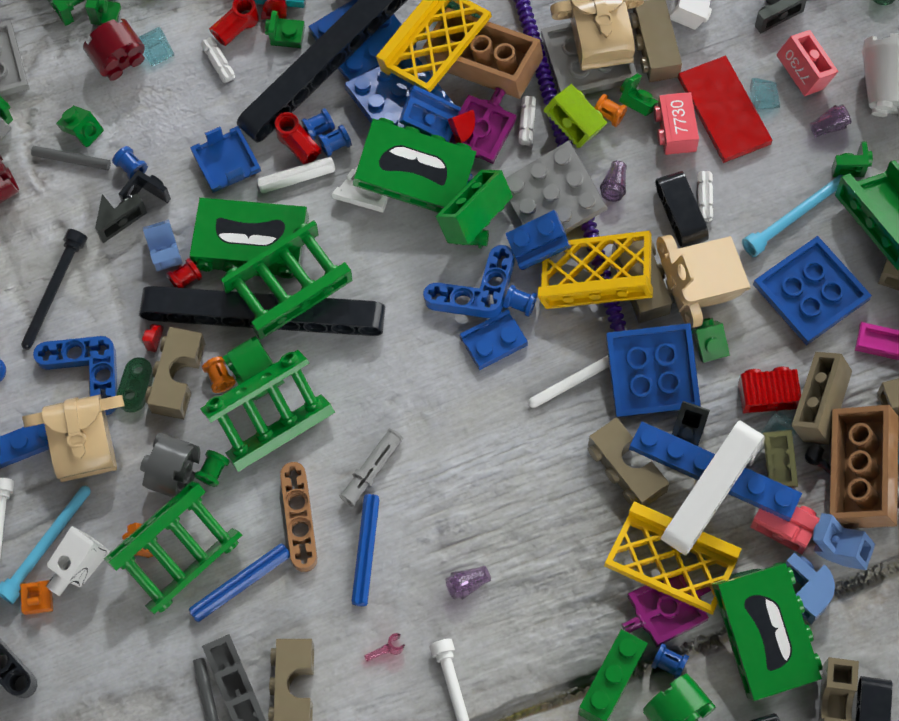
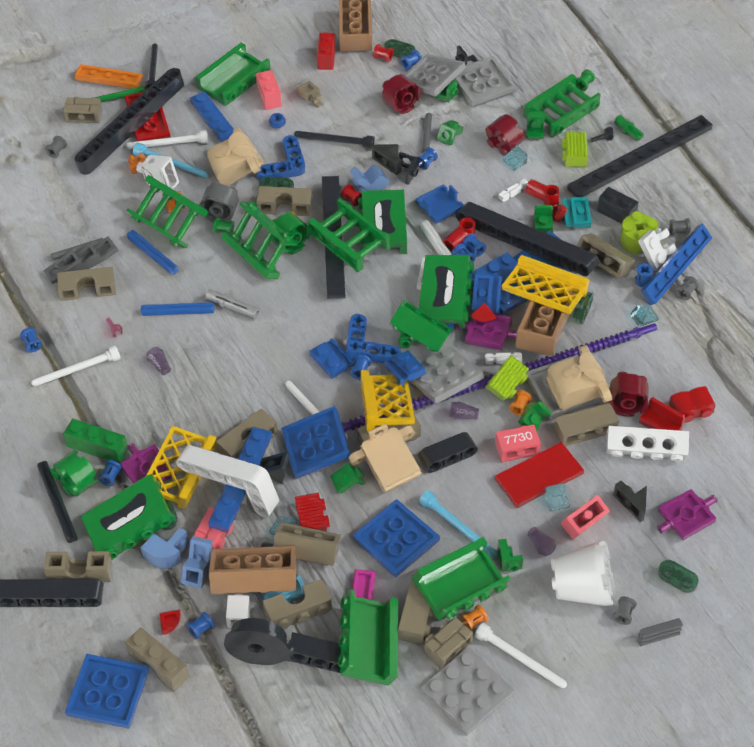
camera: 80 degrees right, 15 degrees down
red tile [142,324,164,352] -> none
medium nougat beam [280,462,318,572] -> none
white axle [697,171,713,222] -> none
olive plate [763,430,798,488] -> none

